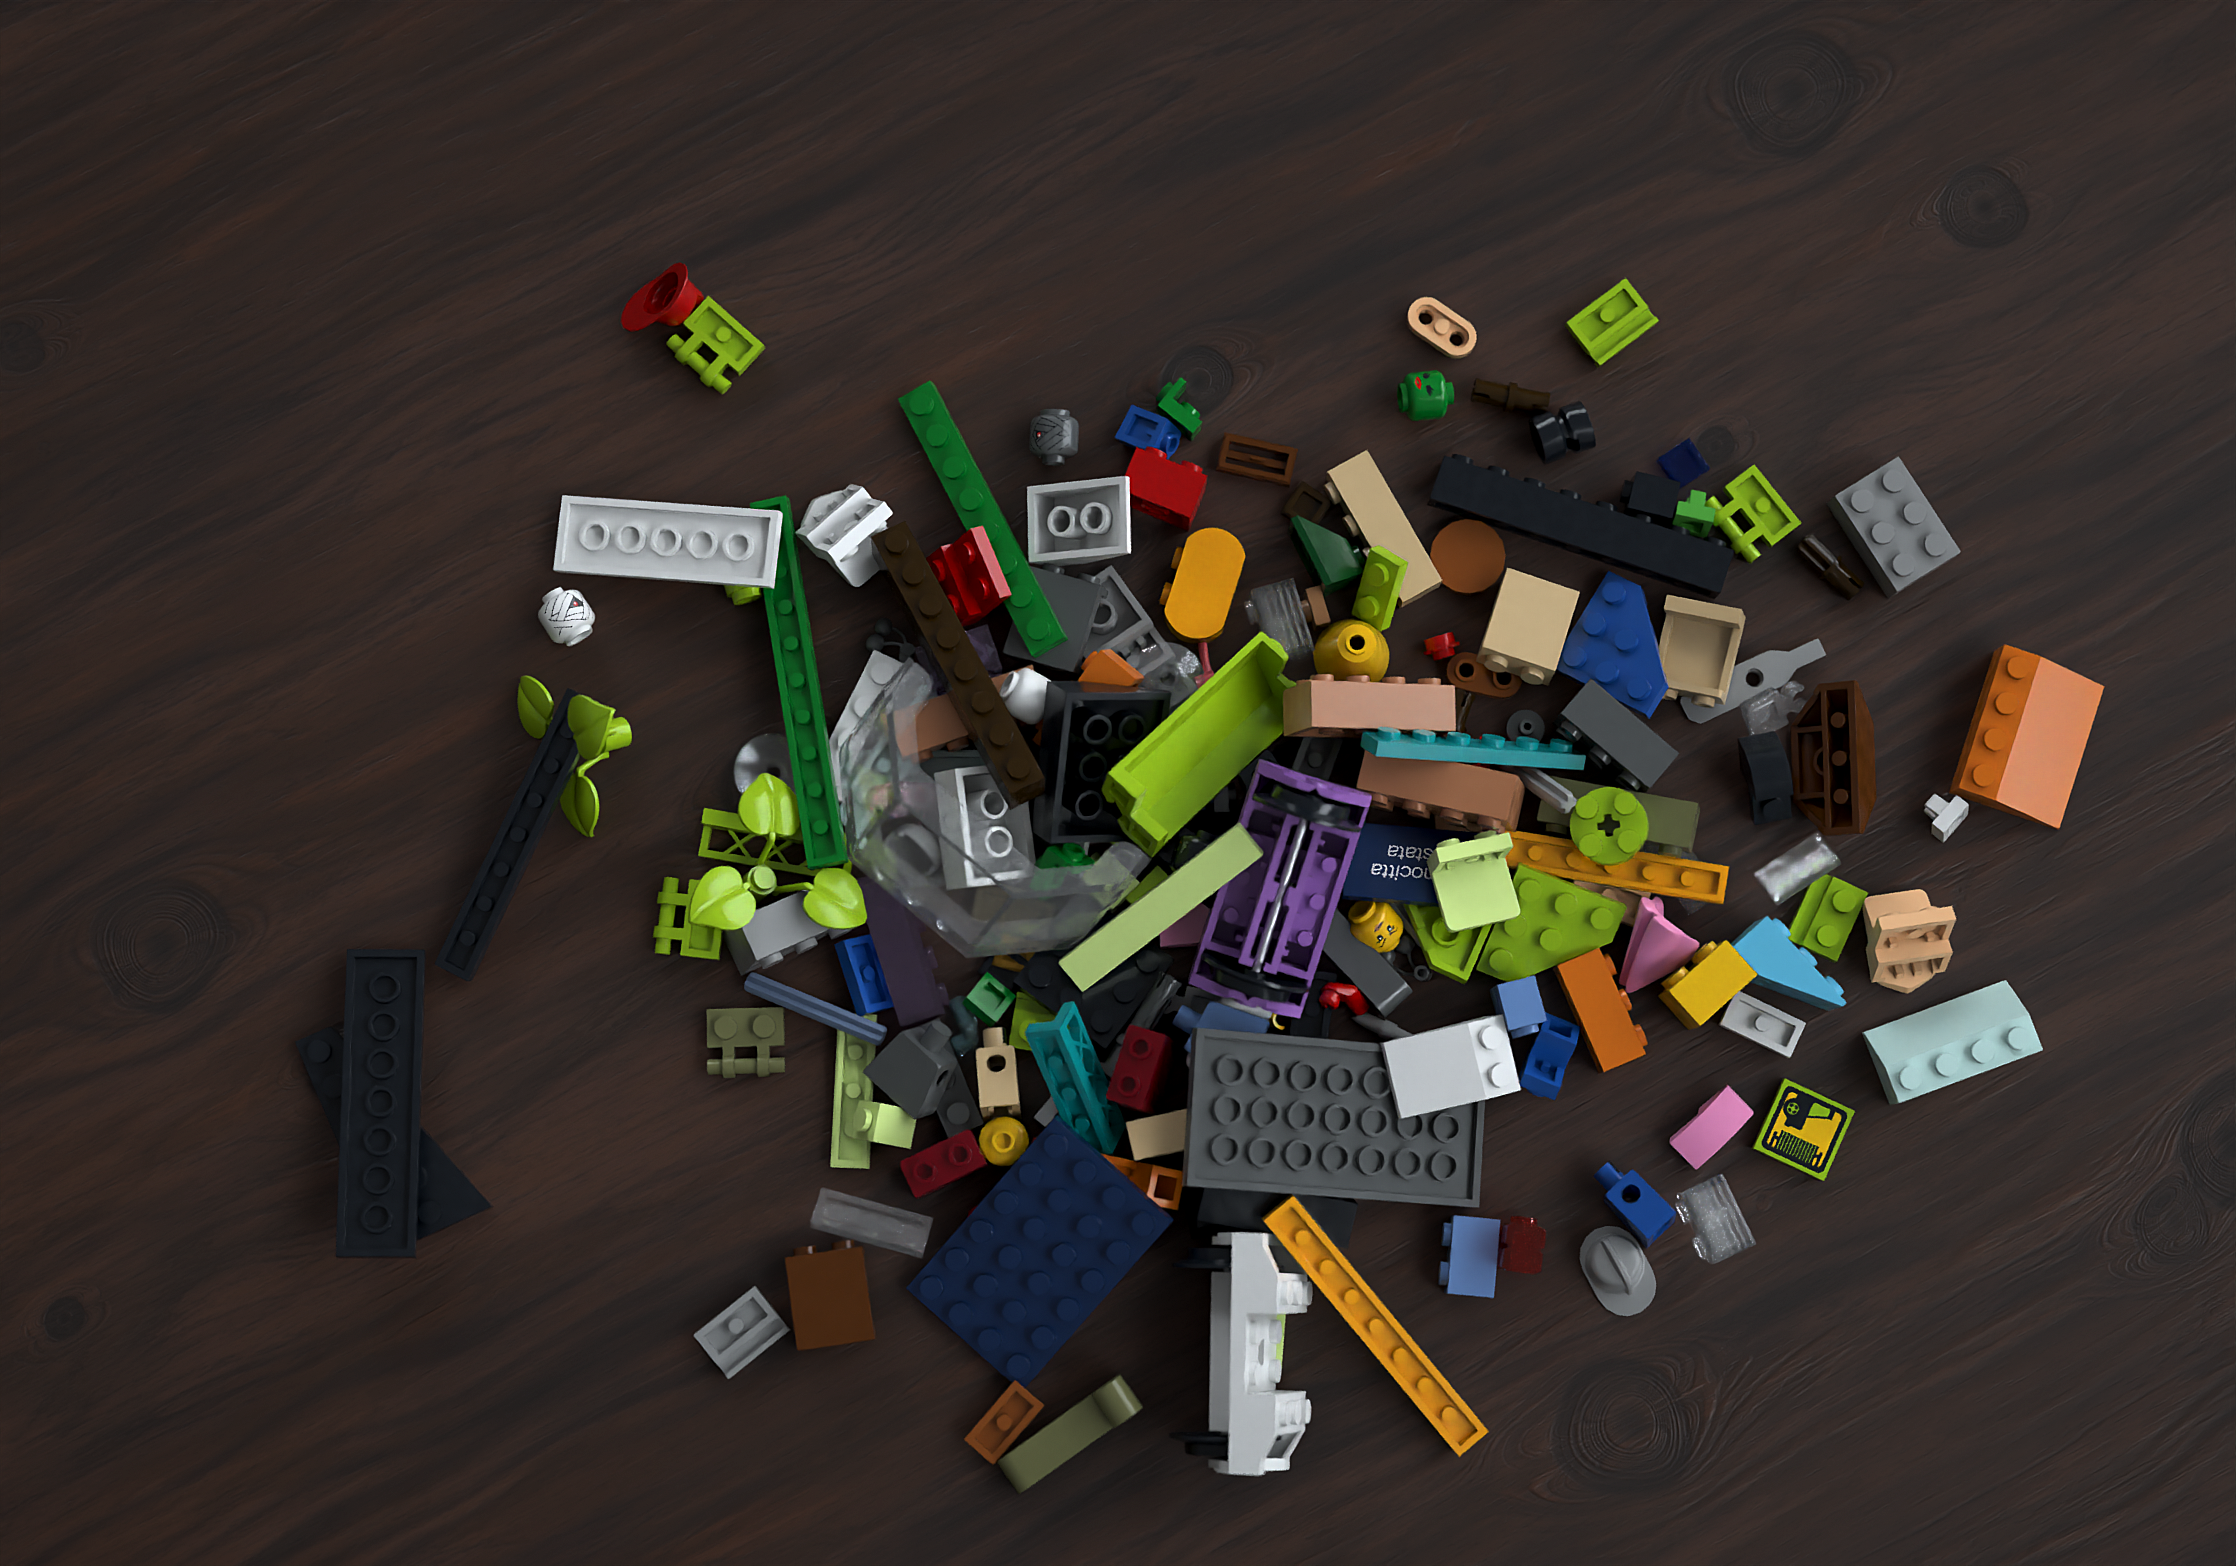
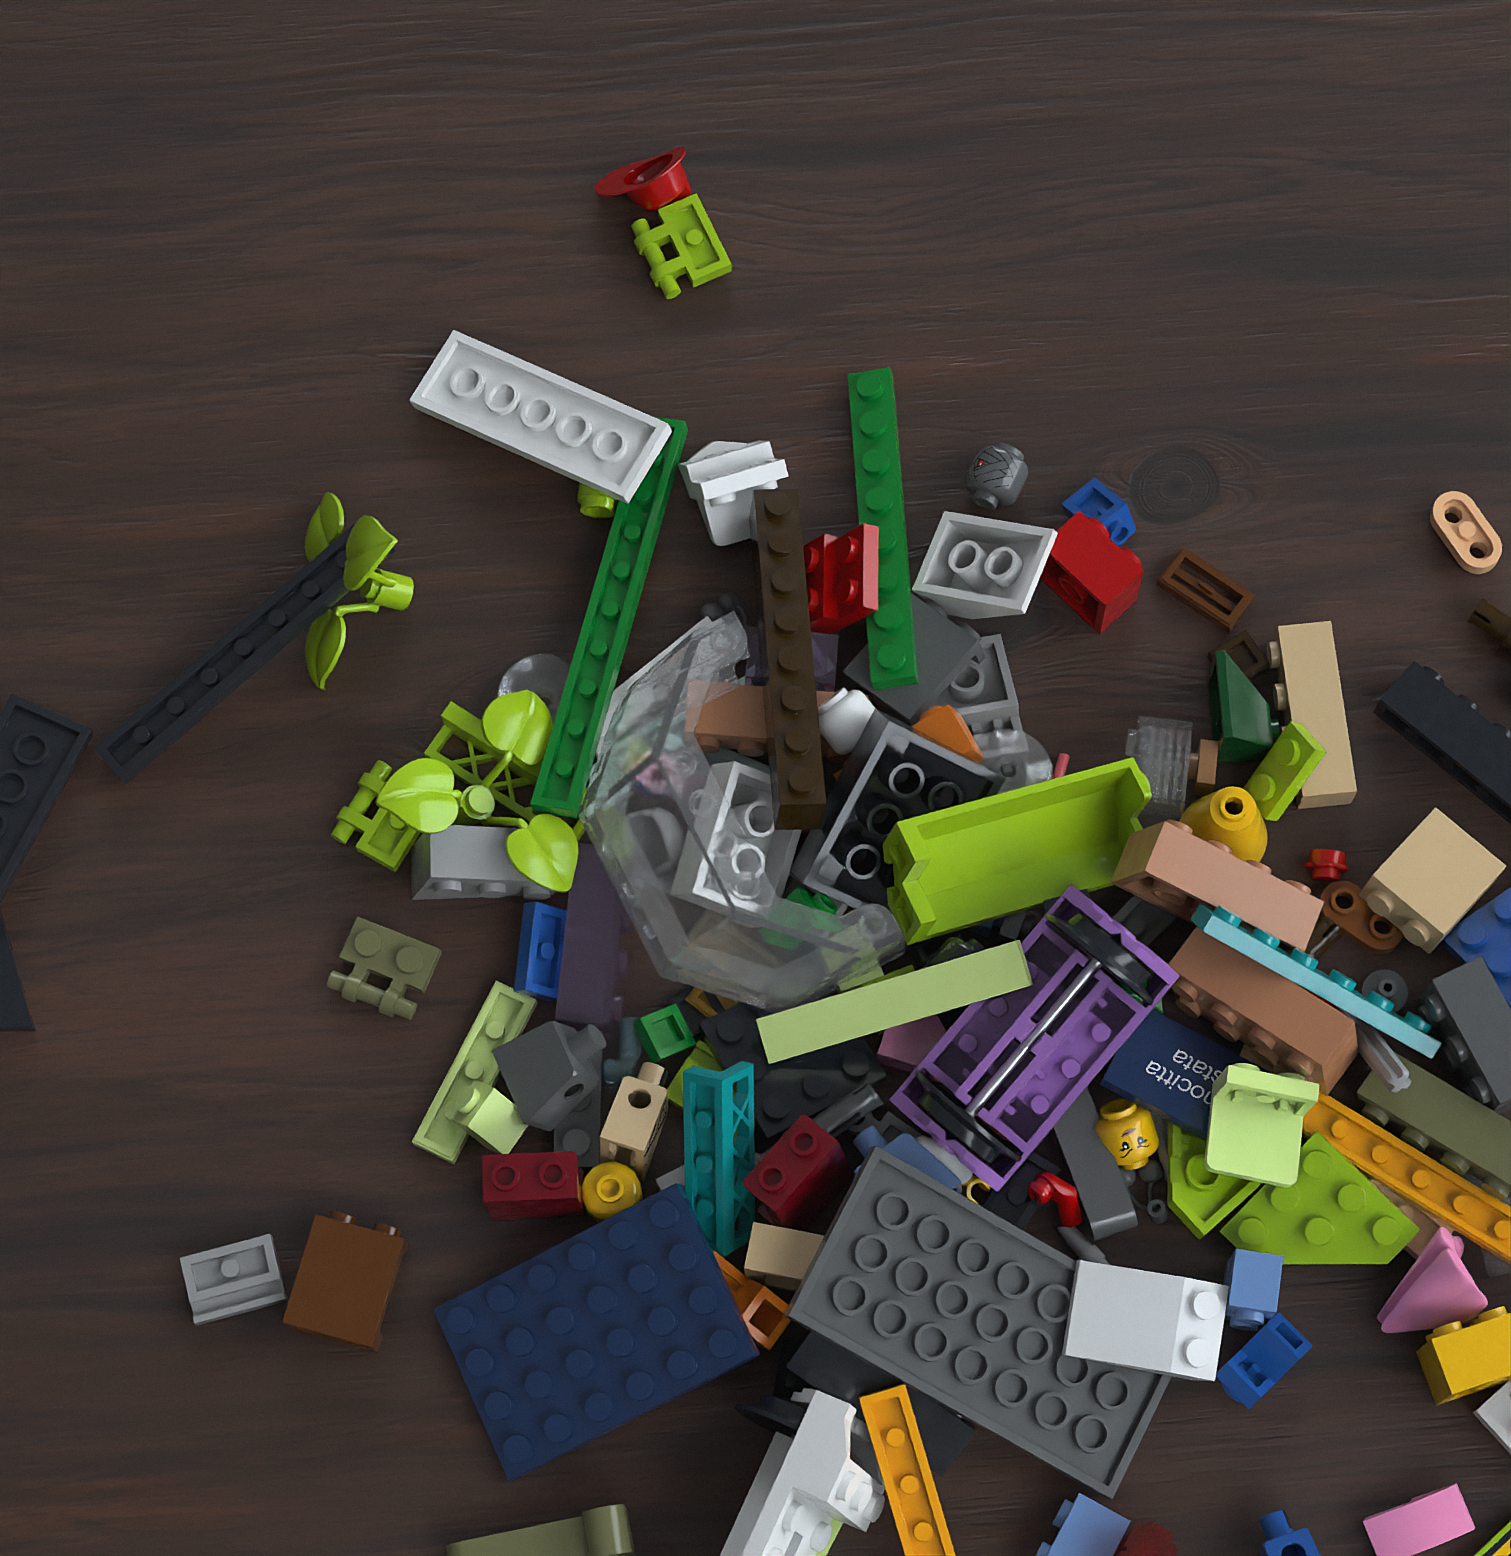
camera: 30 degrees right, 10 degrees down
white head [538,587,595,646] -> none
sand blue axle [744,972,887,1046] -> none
clear plate [810,1188,933,1258] -> none
dark orange plate [964,1380,1044,1465] -> none
green bracket [1156,377,1202,441] -> none
light orange brick [1159,528,1245,644] -> none
green head [1397,370,1454,421] -> none
dark orange tile [1429,519,1506,596] -> none
orange brick [1553,948,1648,1074] -> none
lime plate [1570,787,1649,866] -> none

